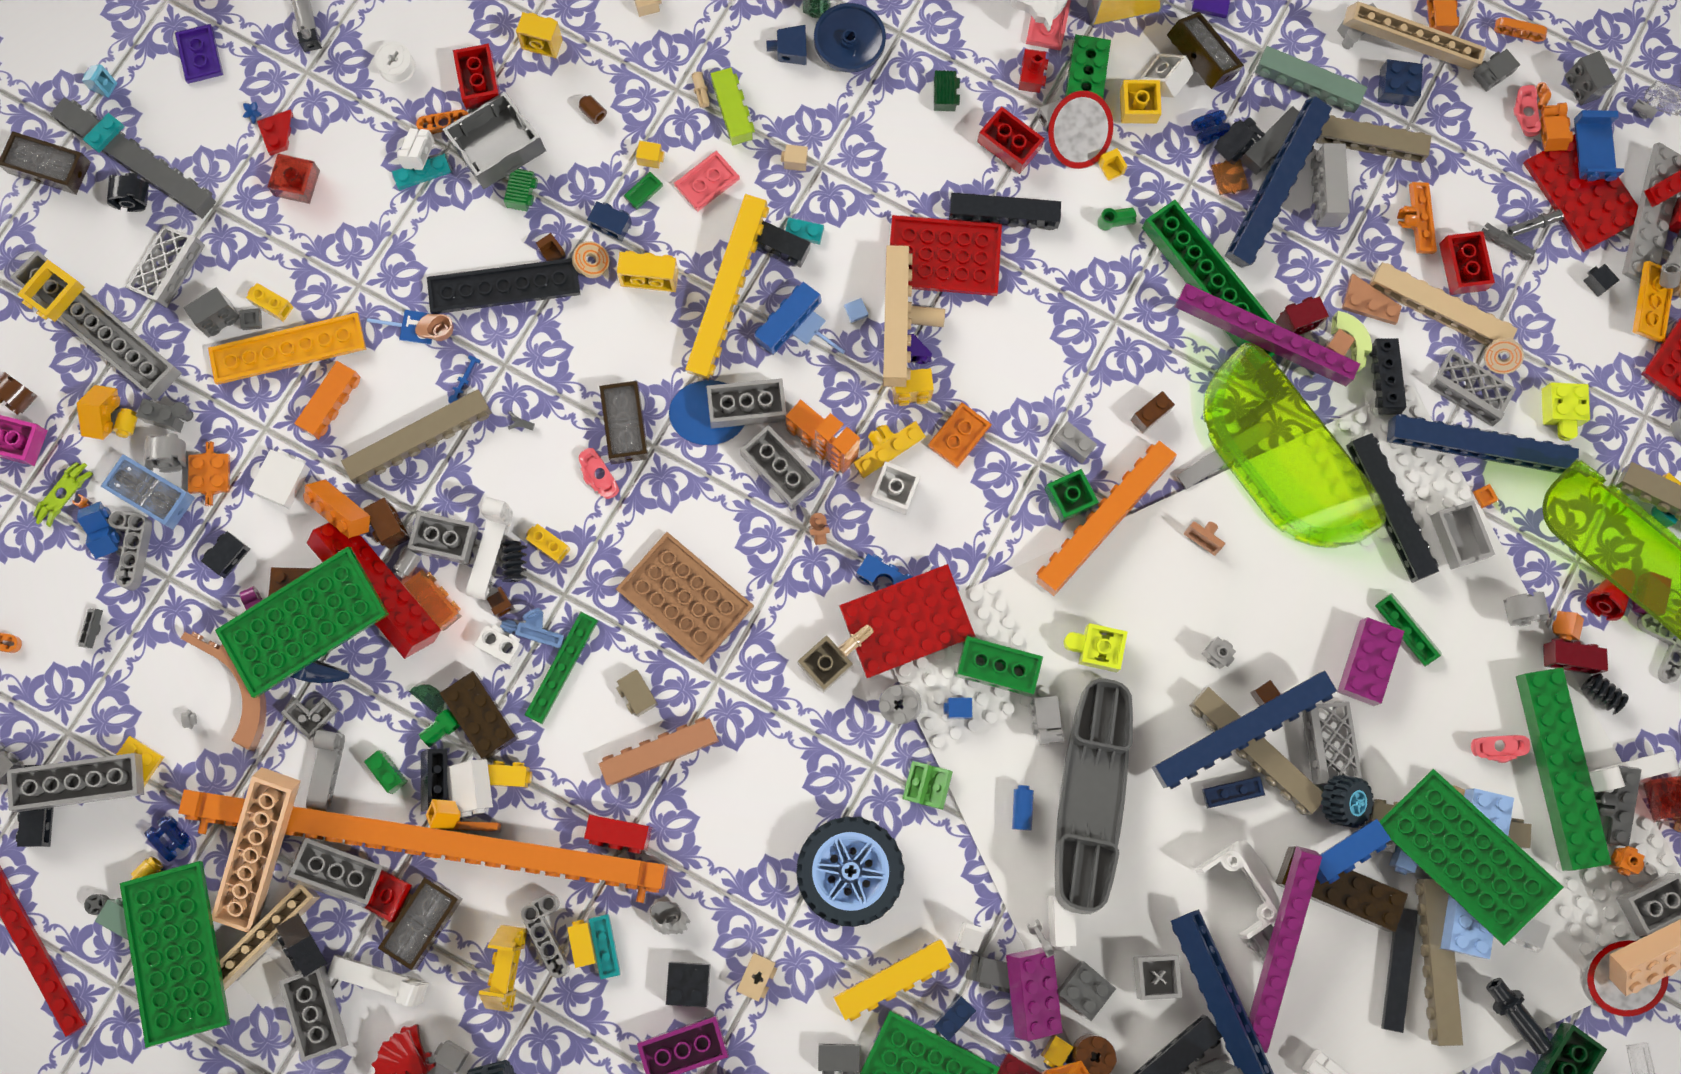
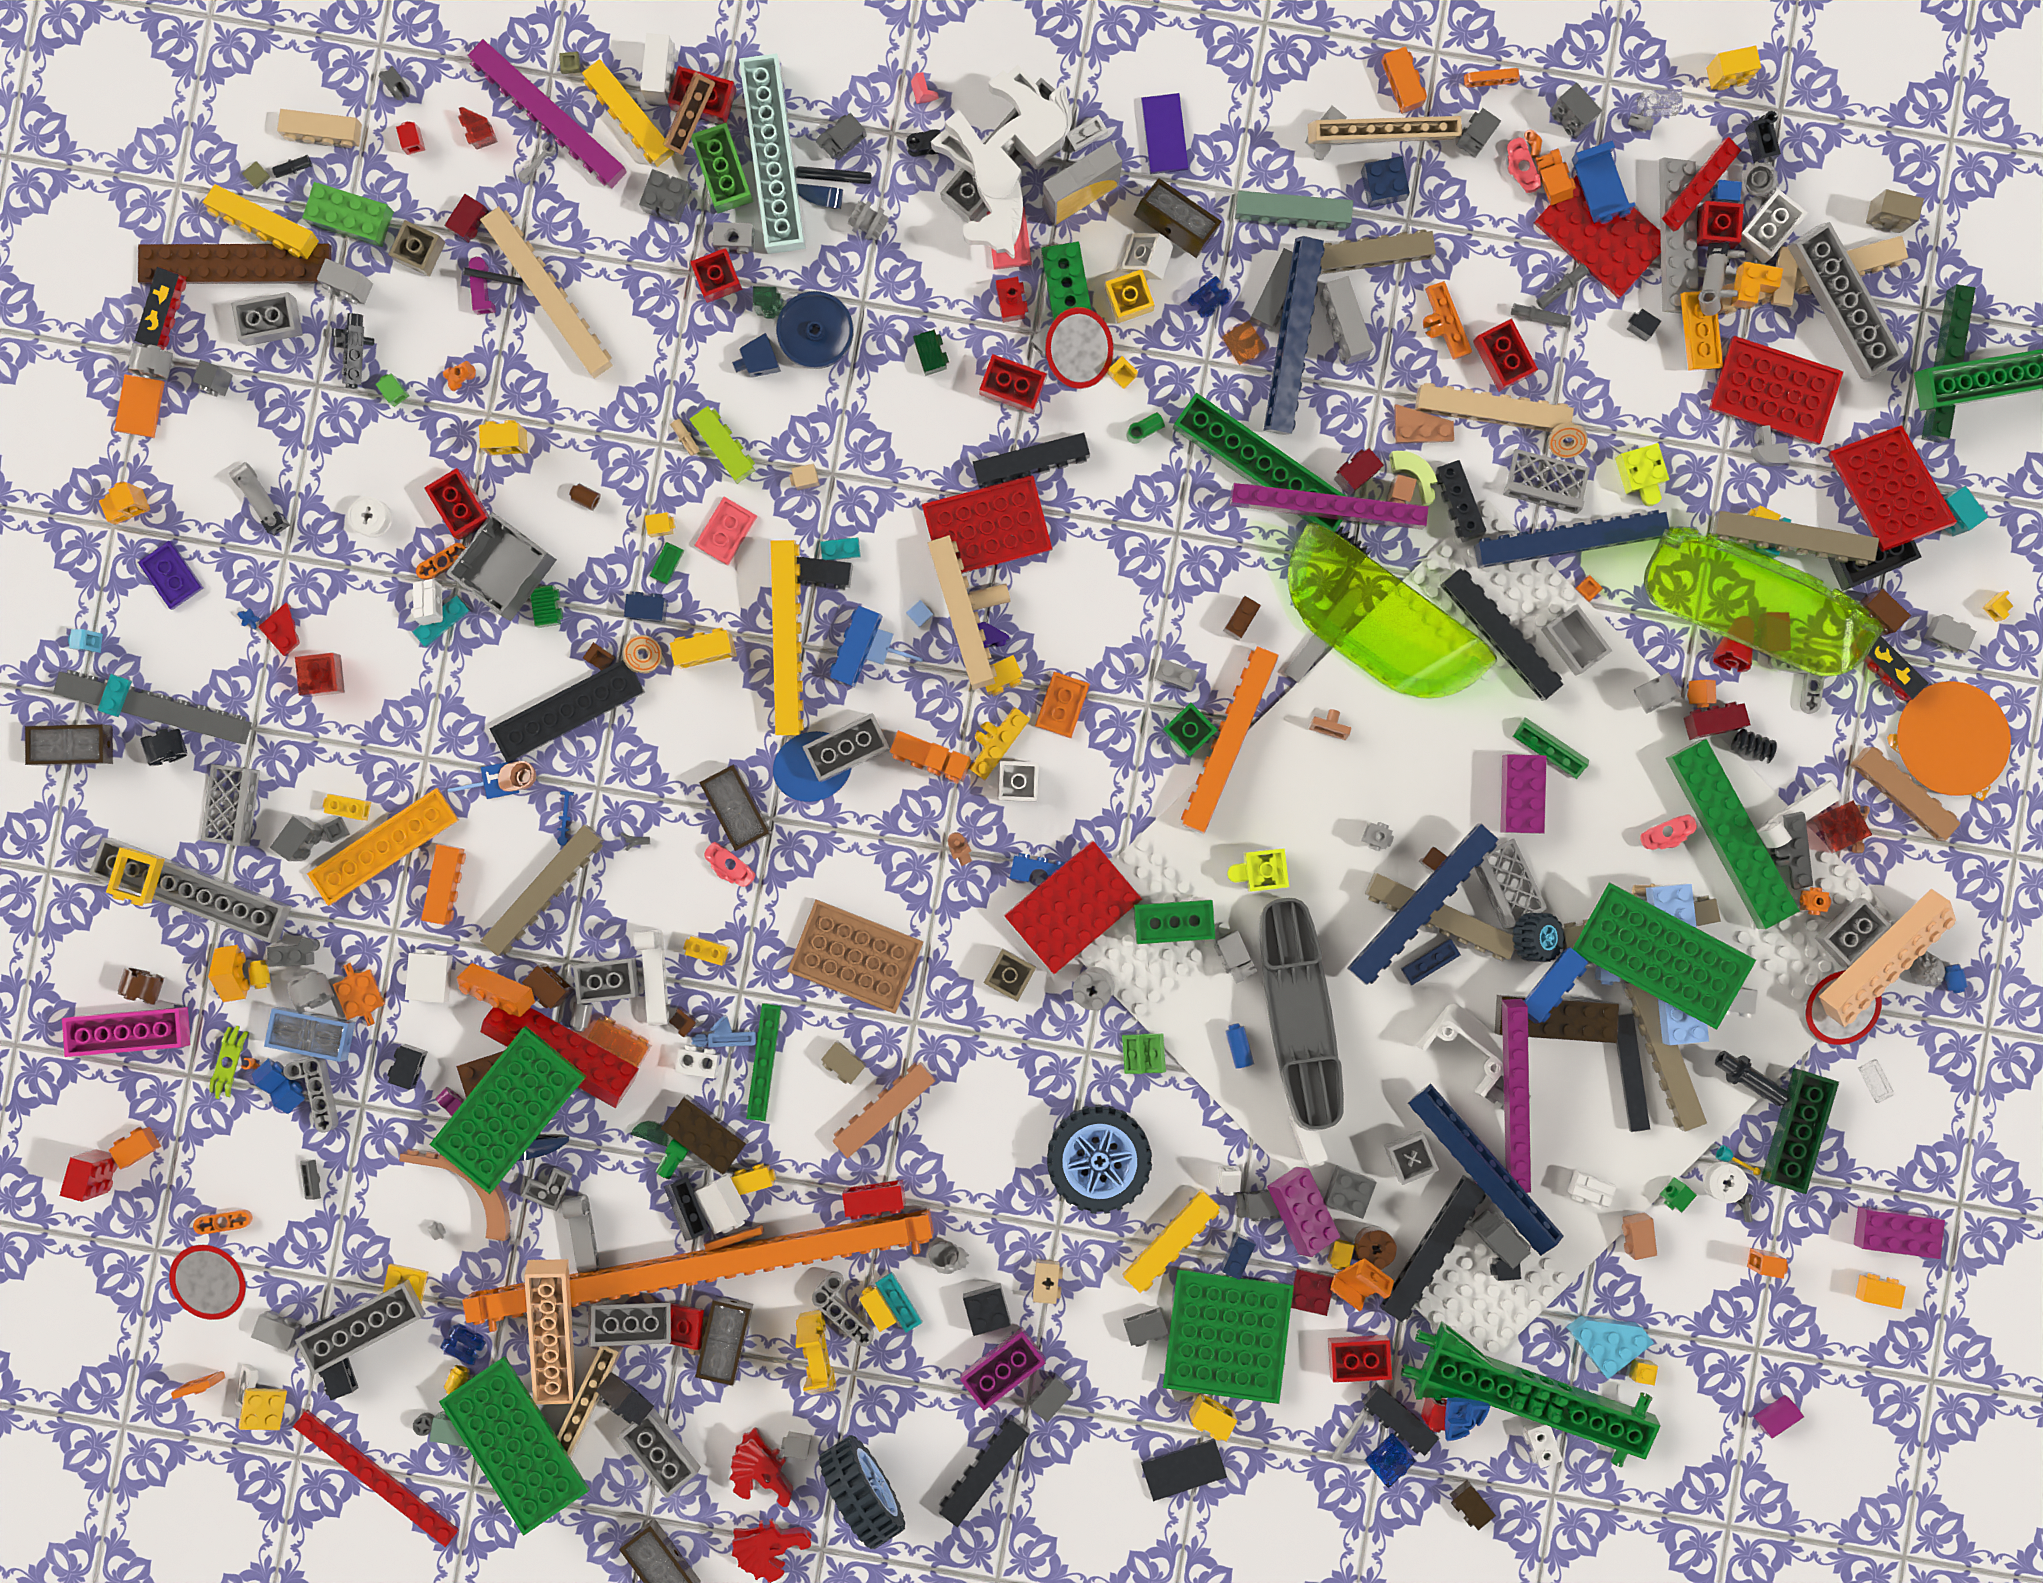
camera: 10 degrees left, 10 degrees up
white sticker [238,953,290,1008] -> none
white beam [327,955,429,1007] -> none
green brick [364,750,408,794] -> none
light orange brick [426,799,461,830] -> none
black piece [502,541,527,582] -> none
light grey brick [740,425,820,510] -> none
tan axle [838,625,874,657] -> none
blue brick [943,698,972,719] -> none
light grey piece [1027,920,1055,958] -> none
black hinge [1214,117,1265,165] -> none

